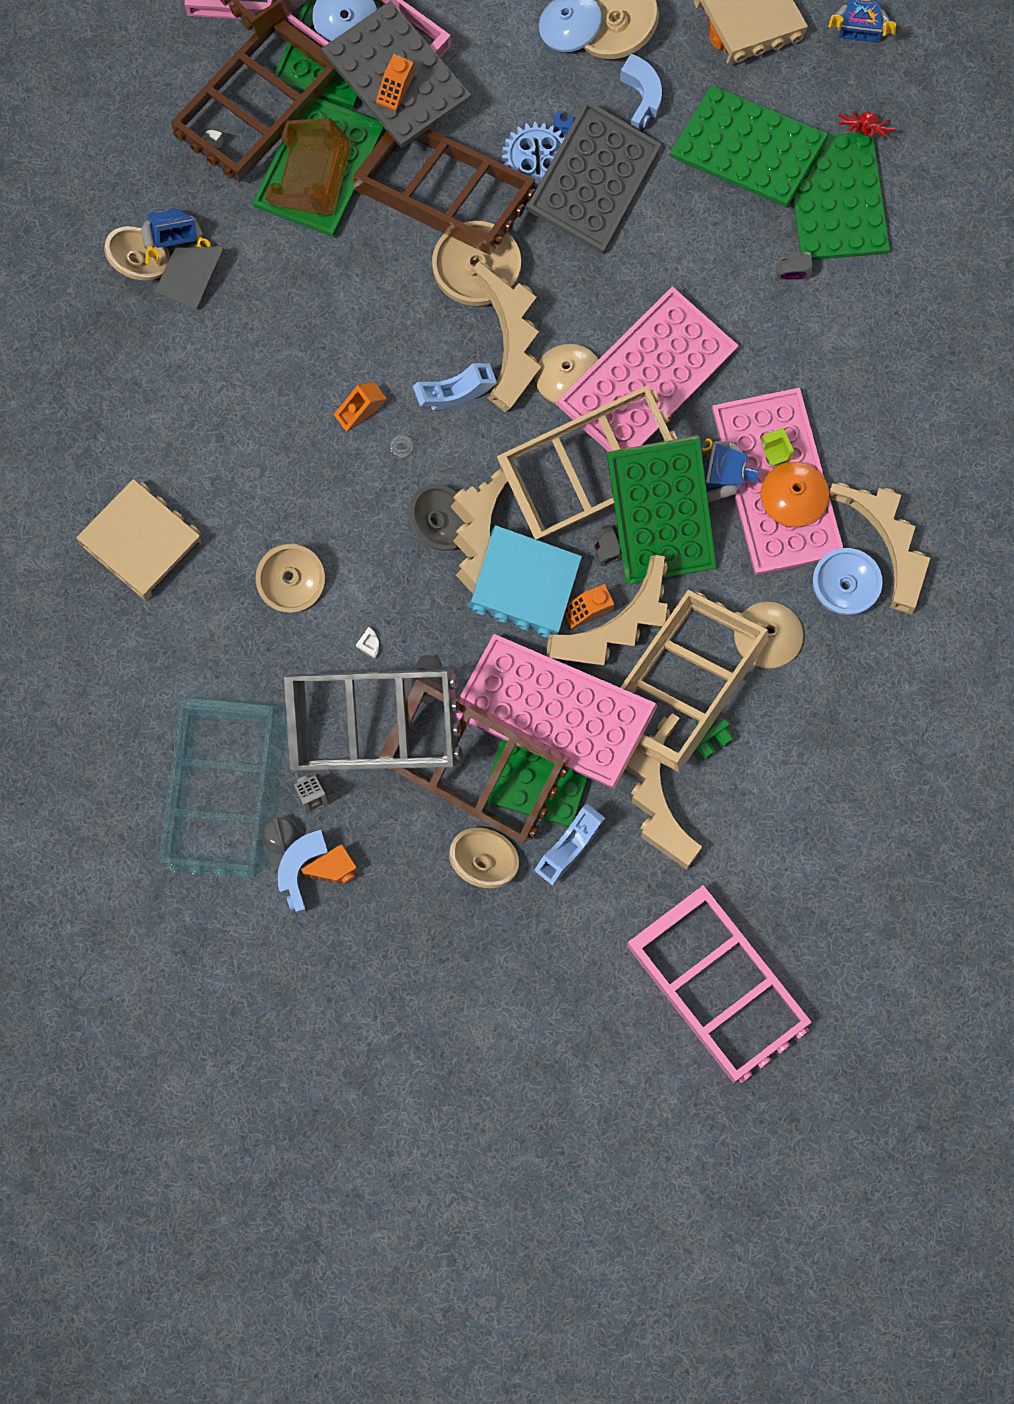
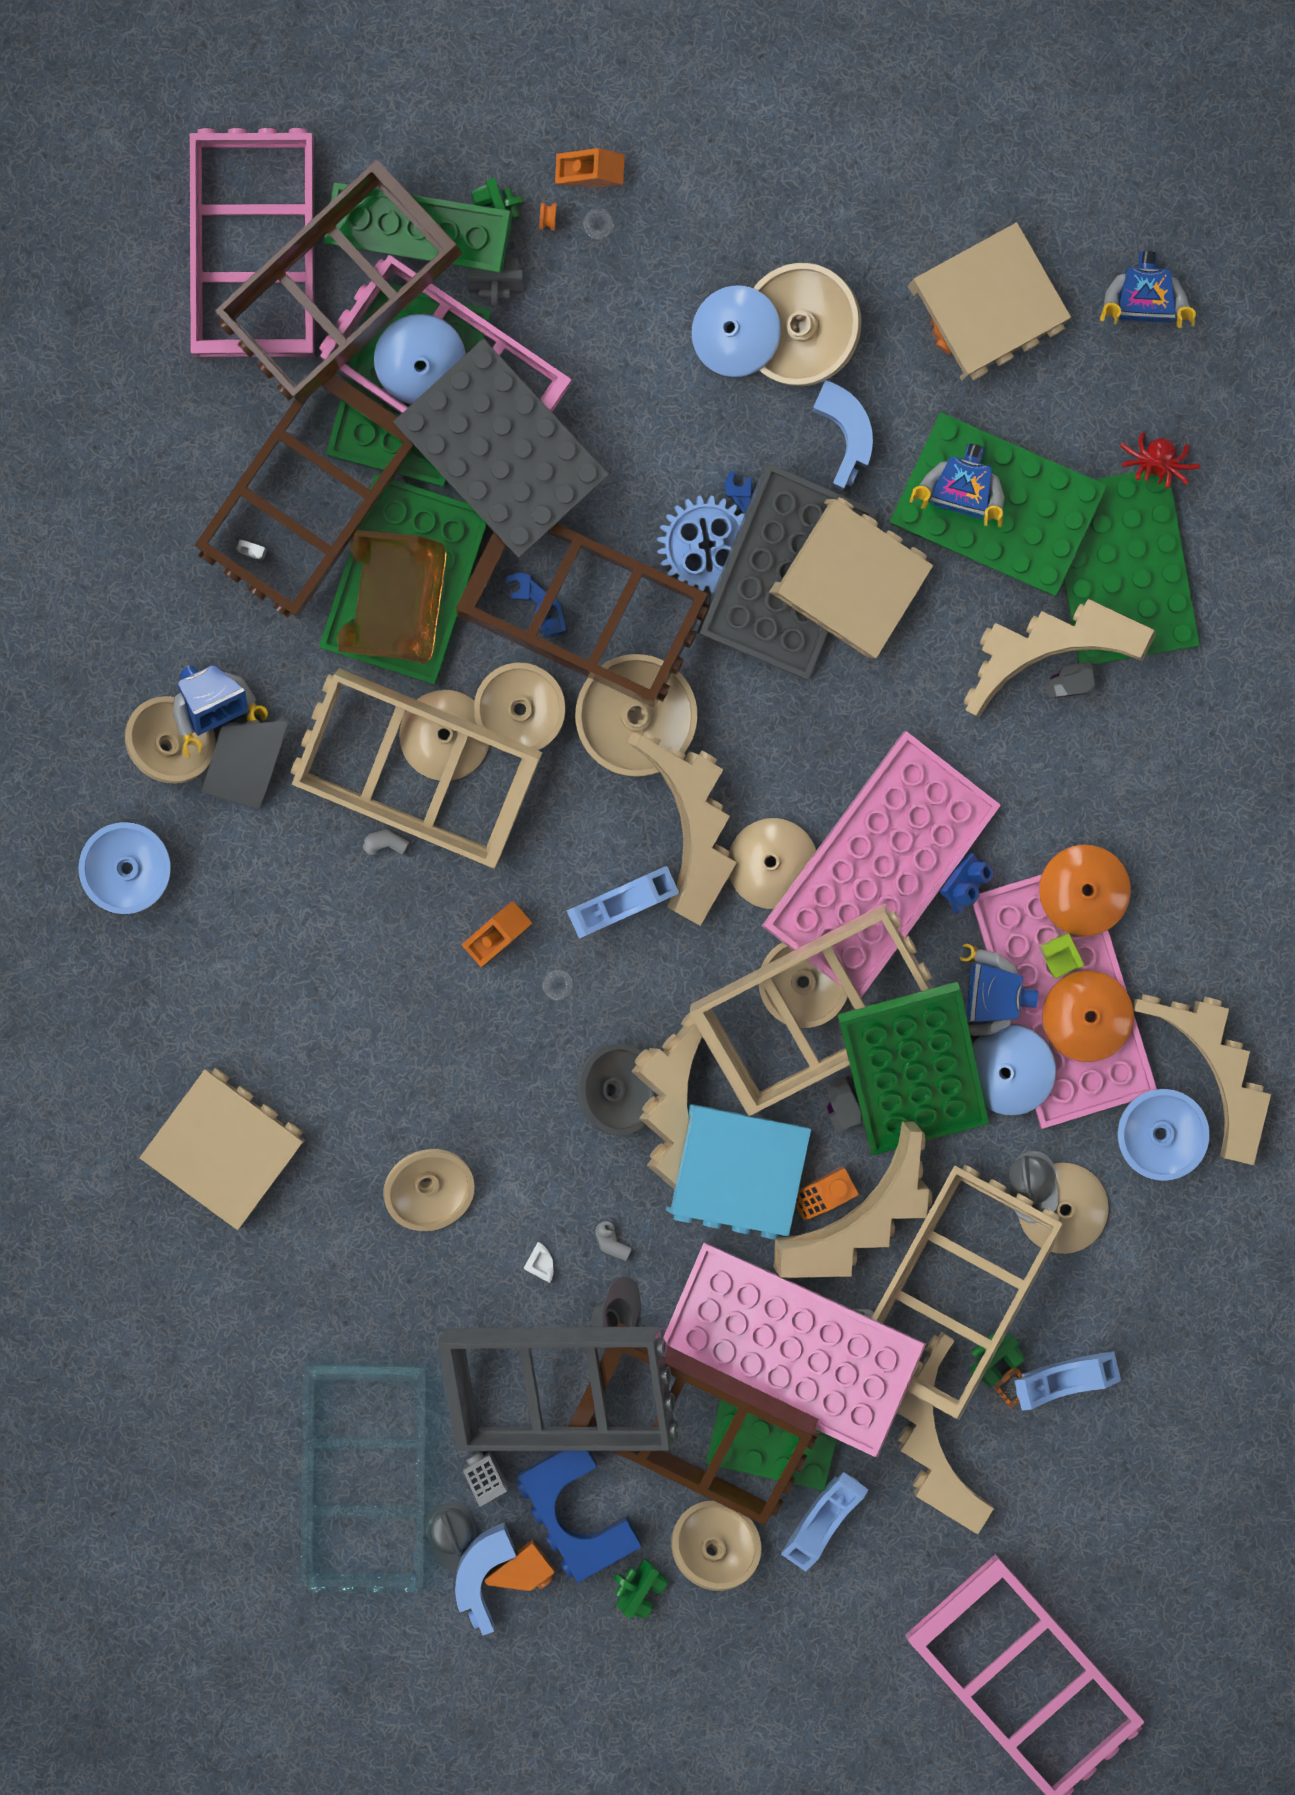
camera: 10 degrees left, 15 degrees up
orange slope [376,54,414,112] -> none
none -> light blue dish [79,822,171,914]
none -> tan window [291,668,543,869]
none -> light grey arm [363,829,410,855]
none -> tan dish [399,690,489,781]
none -> tan dish [474,663,565,753]
none -> blue piece [506,572,568,639]
none -> blue arch [516,1451,642,1583]
none -> light grey arm [595,1221,632,1262]
none -> green hips [613,1558,668,1619]
none -> tan dish [758,942,848,1028]
none -> tan panel [769,497,933,658]
none -> torso [909,444,1005,527]
none -> blue hips [940,853,994,913]
none -> tan arch [964,599,1156,718]
none -> light blue dish [972,1024,1056,1115]
none -> tile [993,1367,1022,1408]
none -> dark grey piece [1009,1151,1059,1223]
none -> light blue arch [1015,1351,1121,1410]
none -> orange dish [1039,845,1131,936]

